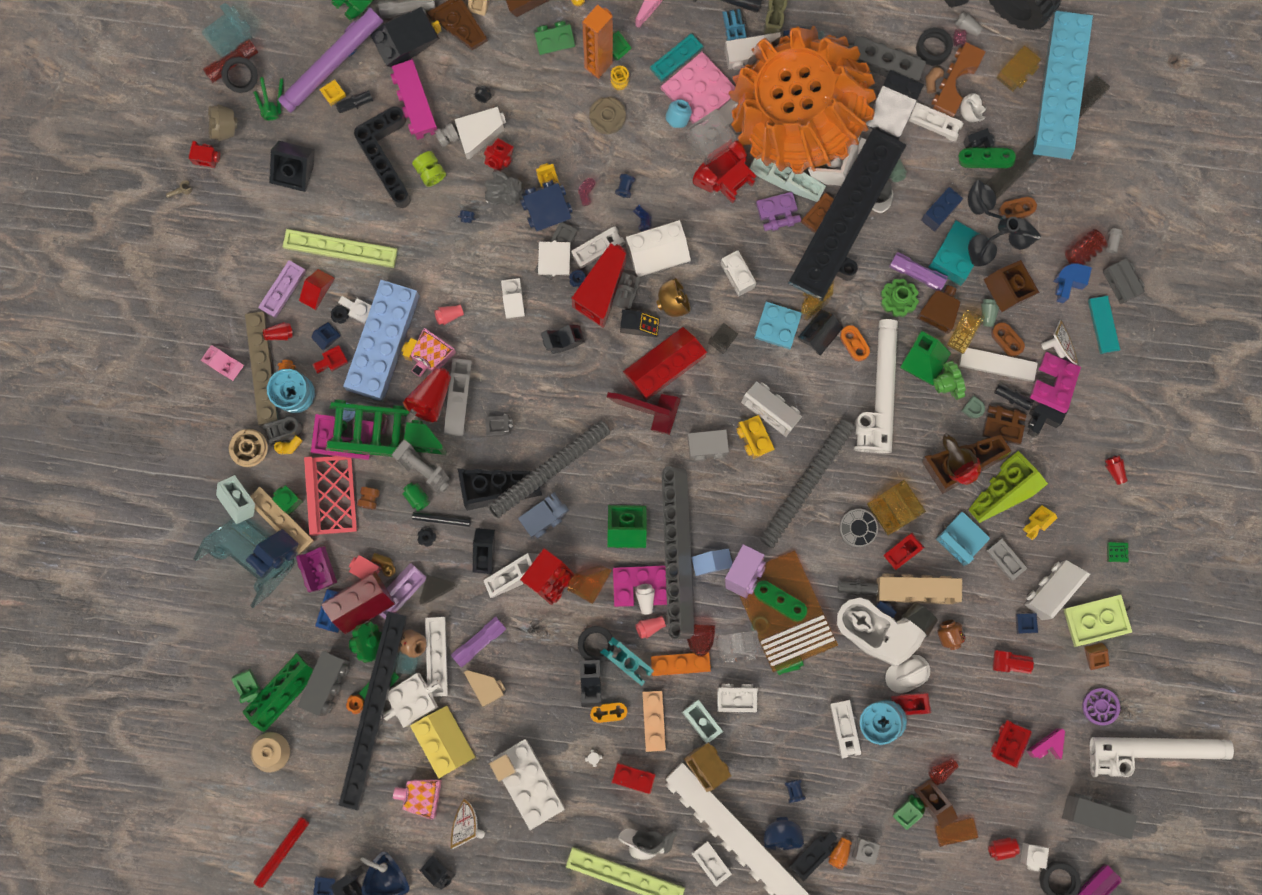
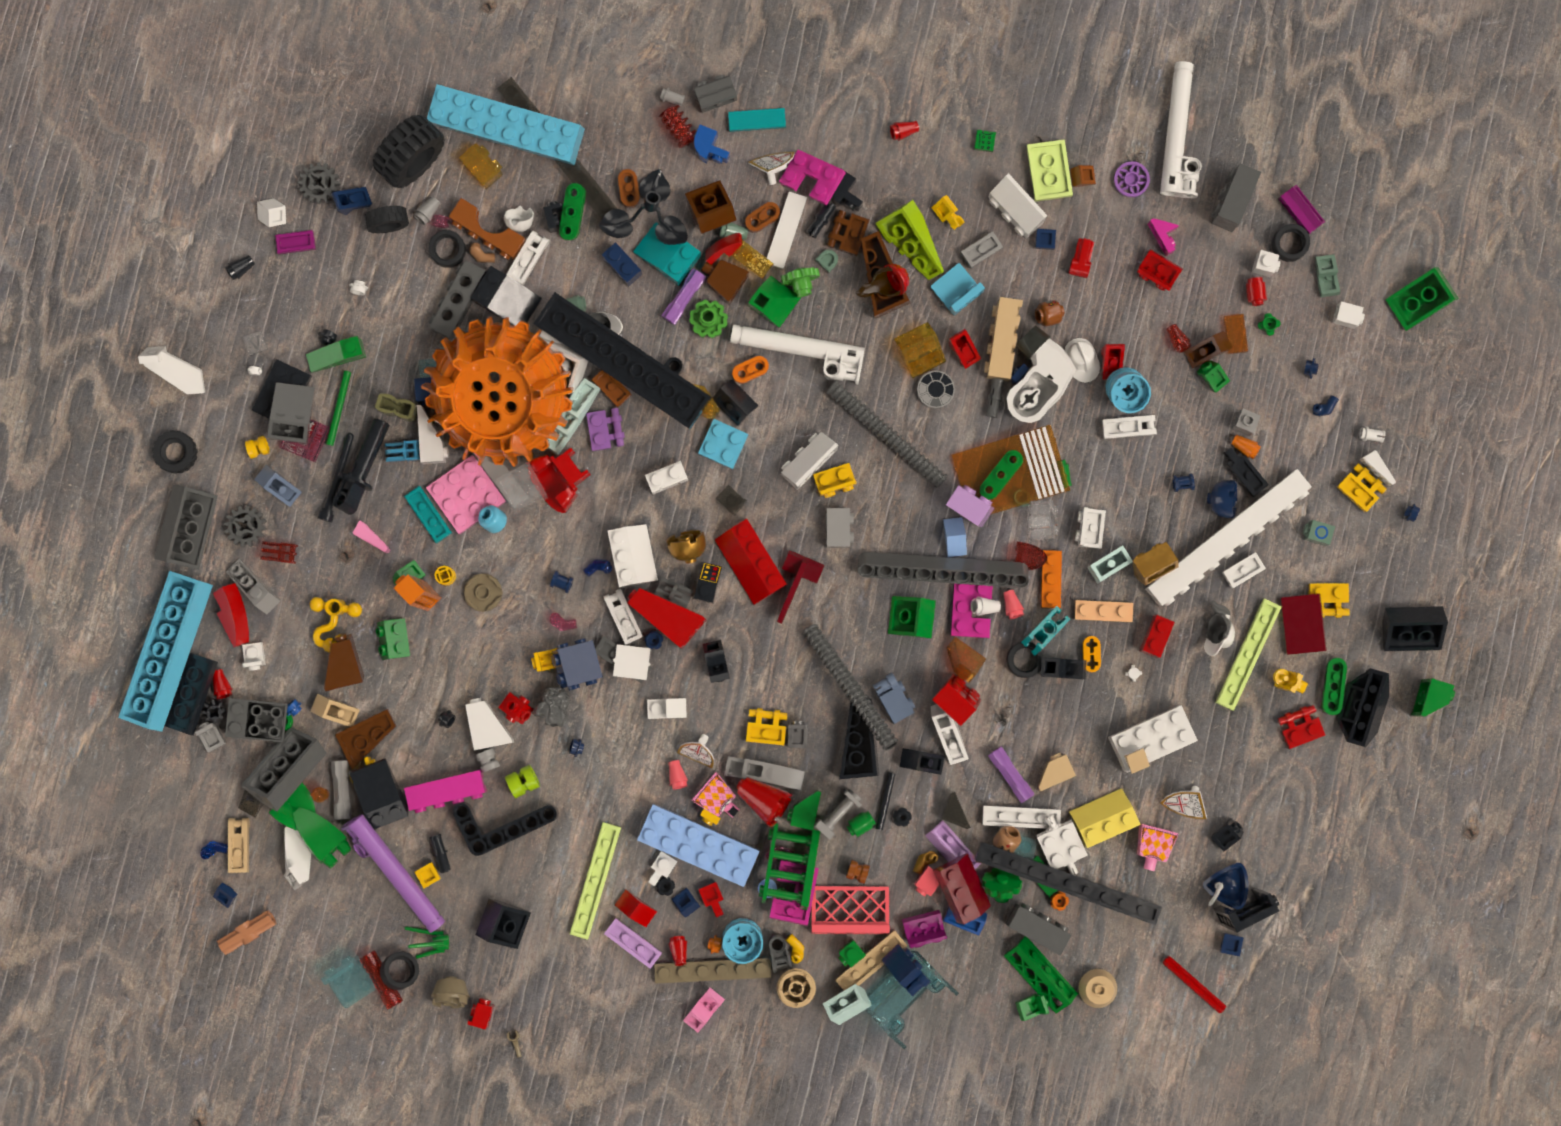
camera: 80 degrees left, 5 degrees up
none -> shield [677,734,715,768]
none -> red slope [705,233,742,265]
none -> yellow plate [746,708,788,746]
none -> green plate [1258,313,1281,336]

